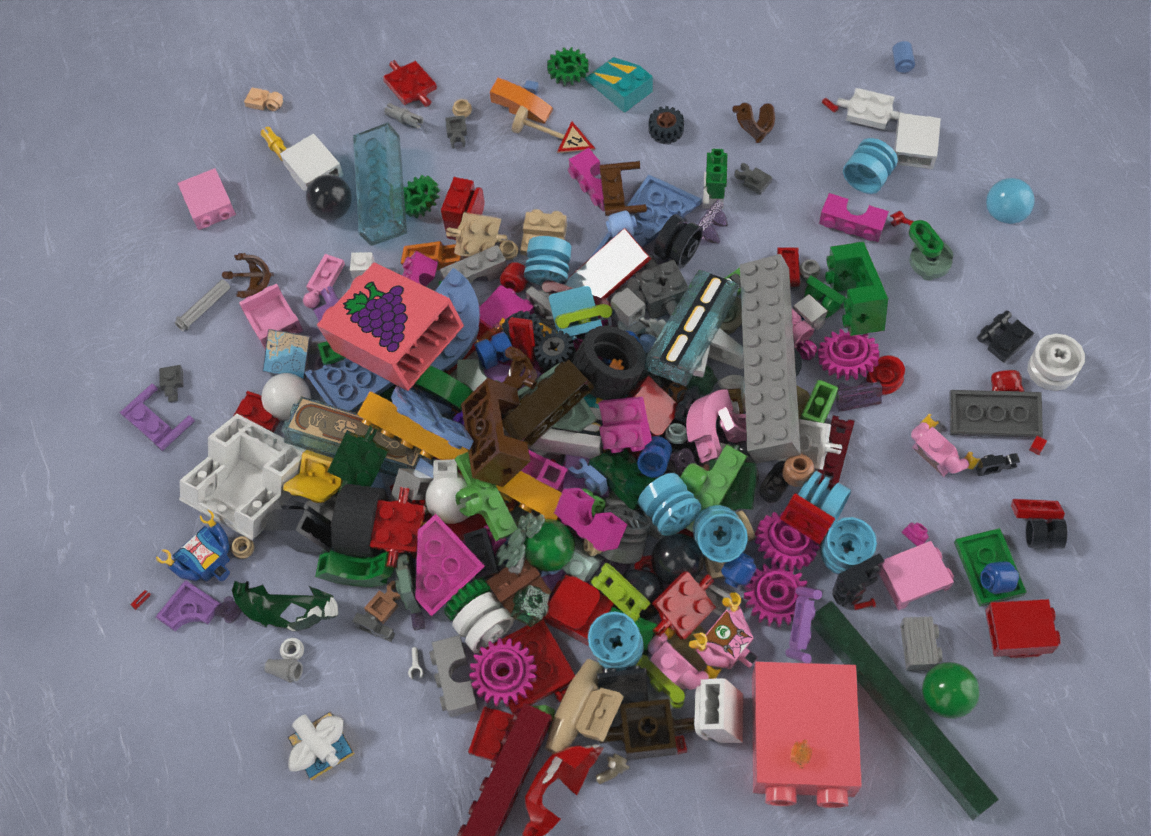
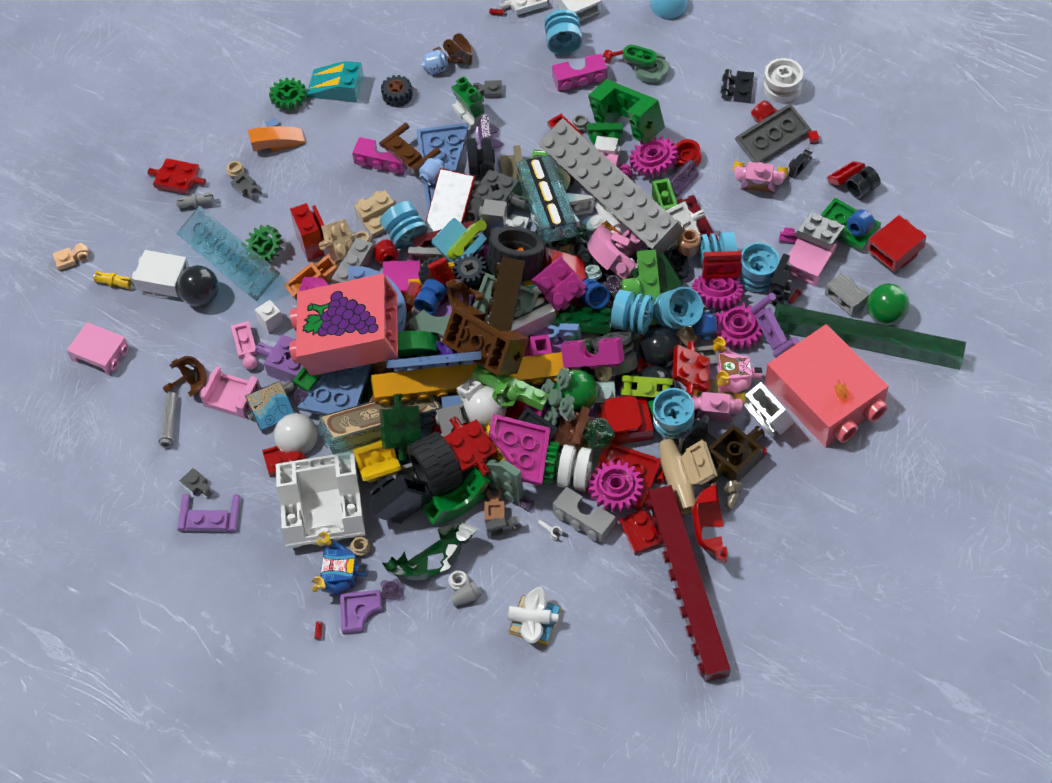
camera: 40 degrees left, 5 degrees down
tan piece [511,106,595,153] -> none
lime plate [635,655,685,709] -> none
none -> light blue head [422,50,449,75]
none -> dark tan panel [500,145,524,184]
none -> plate [796,212,845,250]

